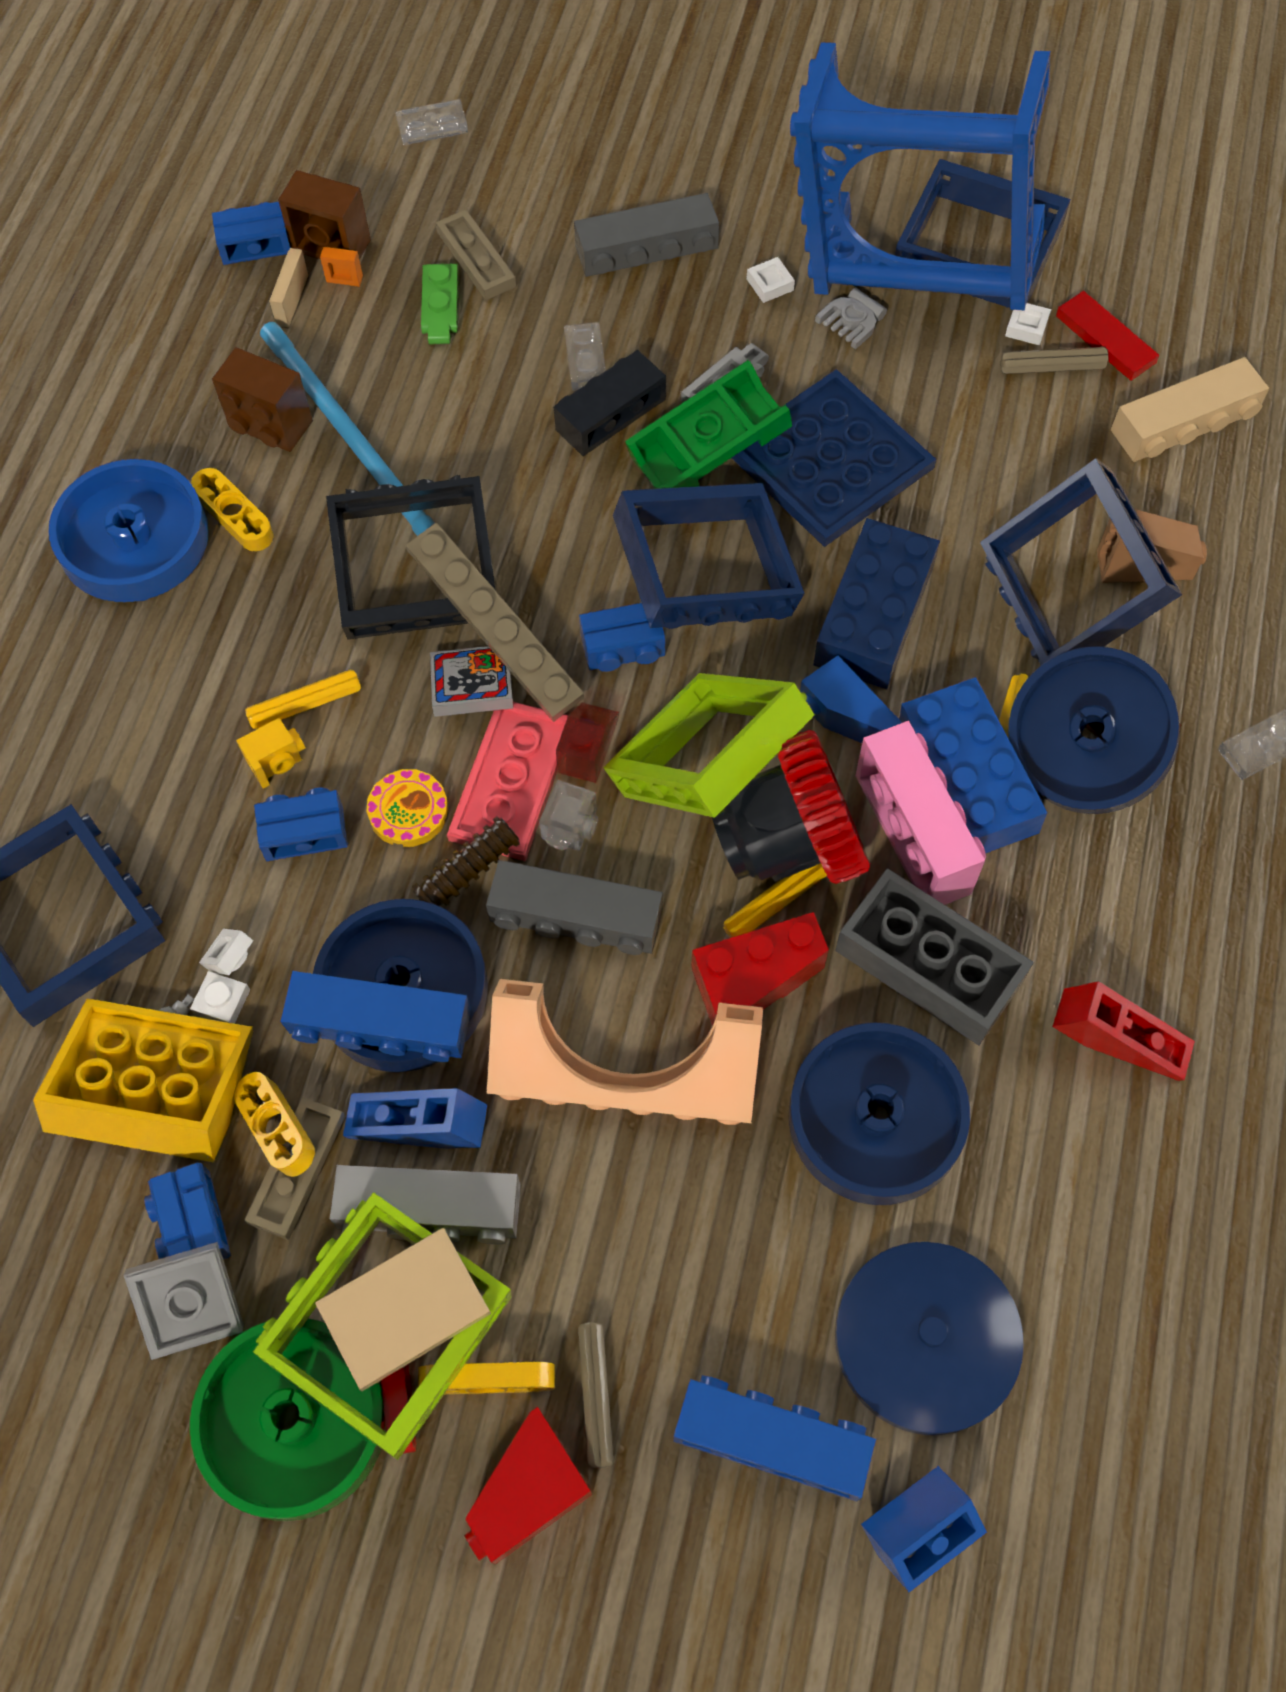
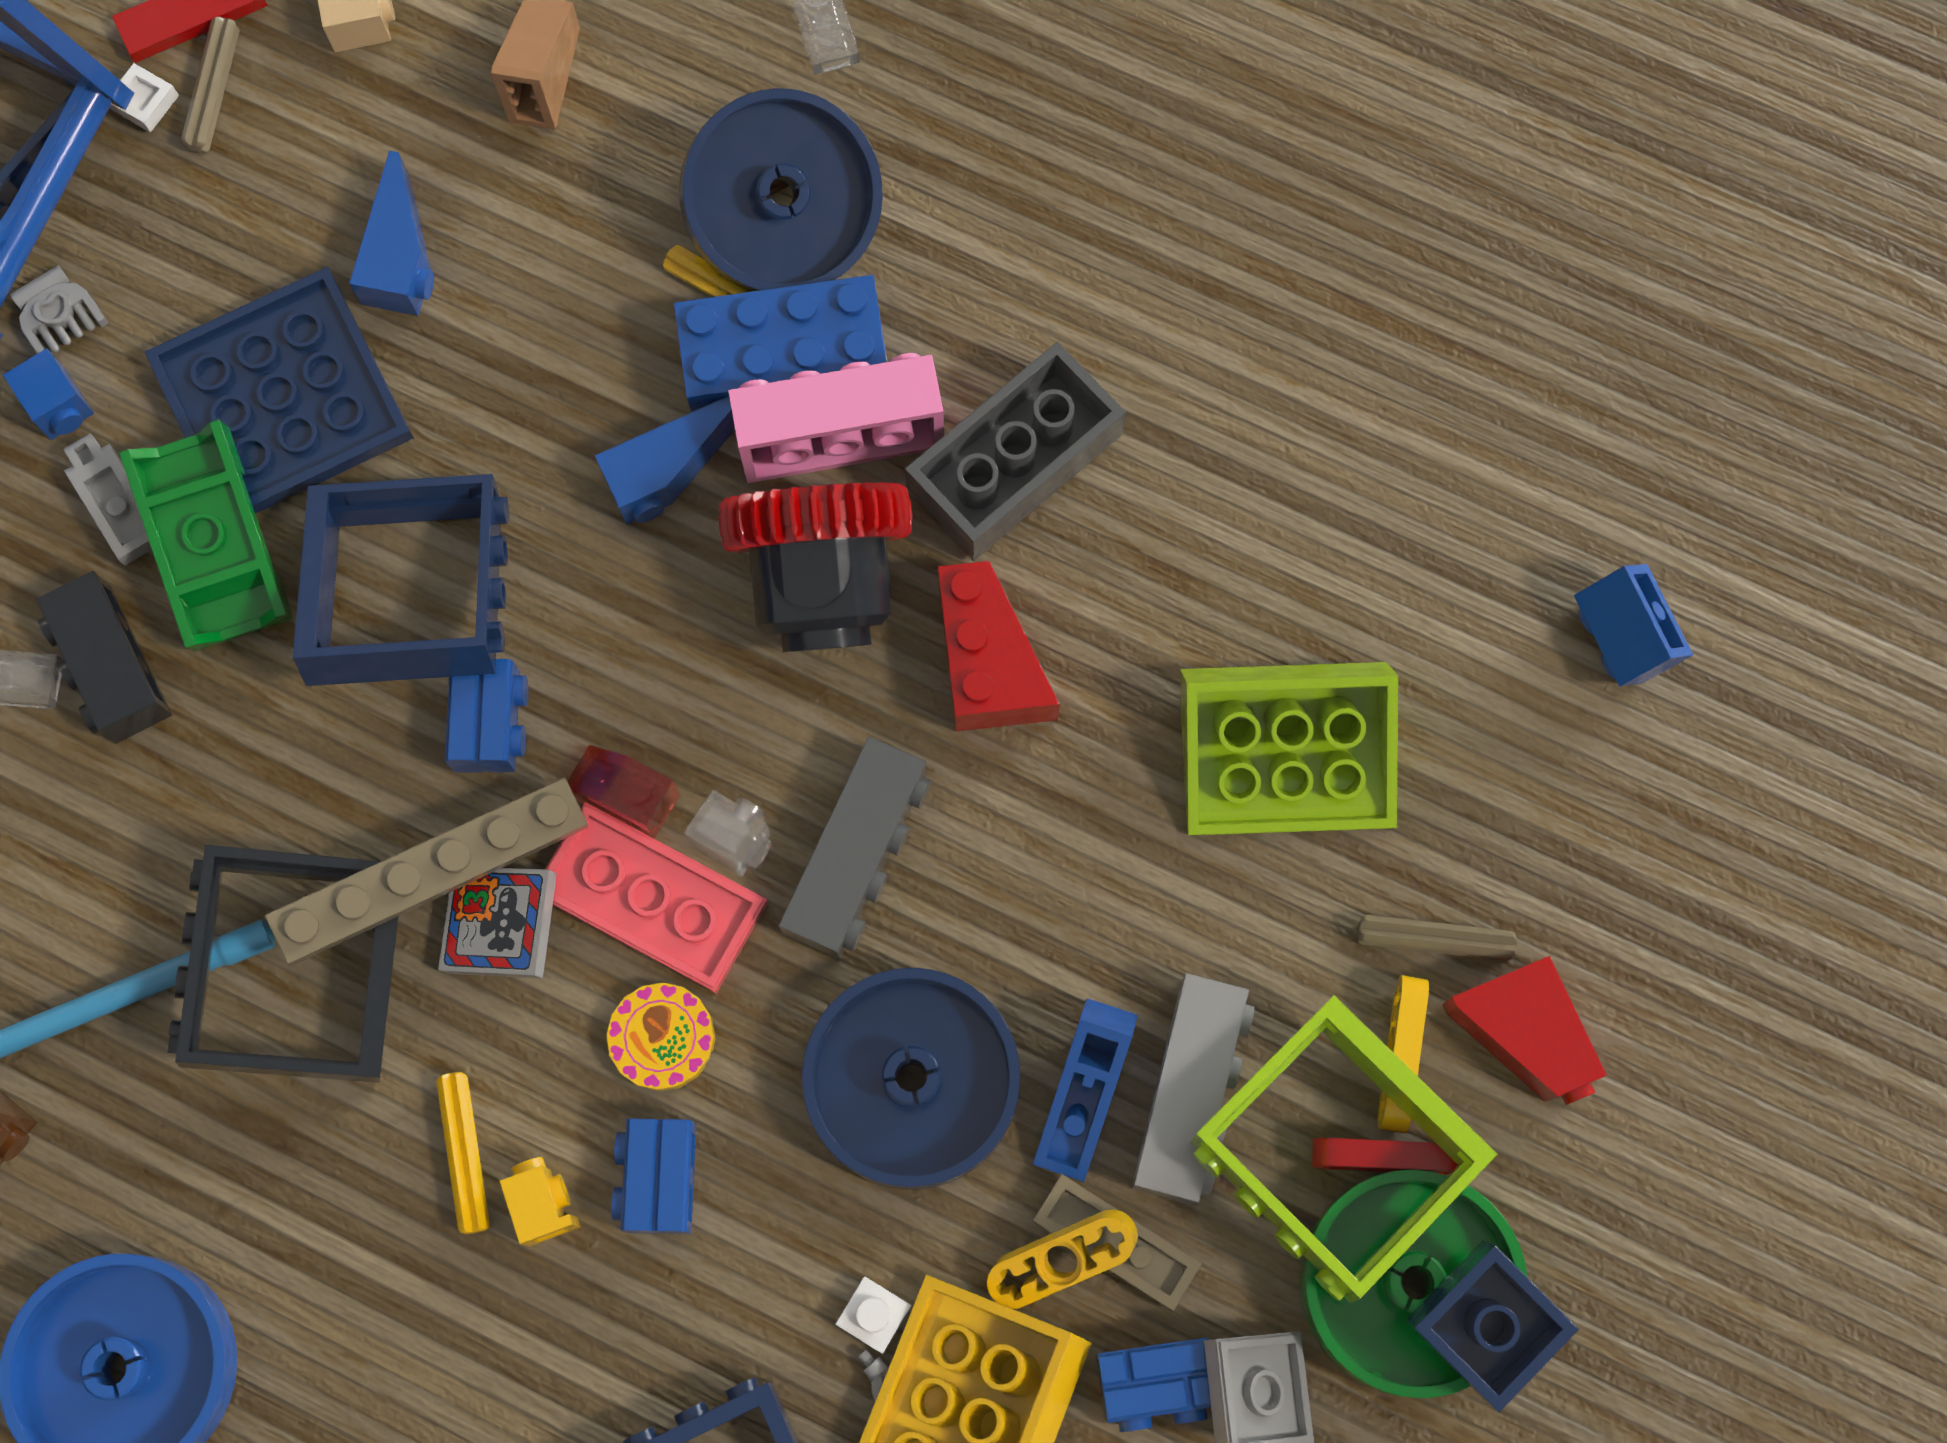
camera: 80 degrees left, 10 degrees up
yellow beam [191,468,274,551] -> none
white plate [199,929,254,975] -> none
blue brick [280,971,471,1062] -> none
tan tile [315,1227,491,1391] -> none
dark brown piece [412,816,520,906] -> none
light nougat arch [487,979,763,1125] -> none
lime window [603,673,815,818] -> none
blue brick [673,1375,876,1502] -> none
yellow axle [723,863,827,938] -> none
dark blue piece [788,1023,970,1205] -> none
dark blue brick [813,518,940,689] -> none
dark blue dish [835,1242,1023,1435] -> none
dark blue window [980,458,1182,665] -> none
red slope [1052,981,1195,1081] -> none
none -> blue brick [3,348,94,440]
none -> blue slope [349,150,434,316]
none -> lime slope [1180,662,1398,835]
none -> dark blue brick [1405,1240,1579,1412]

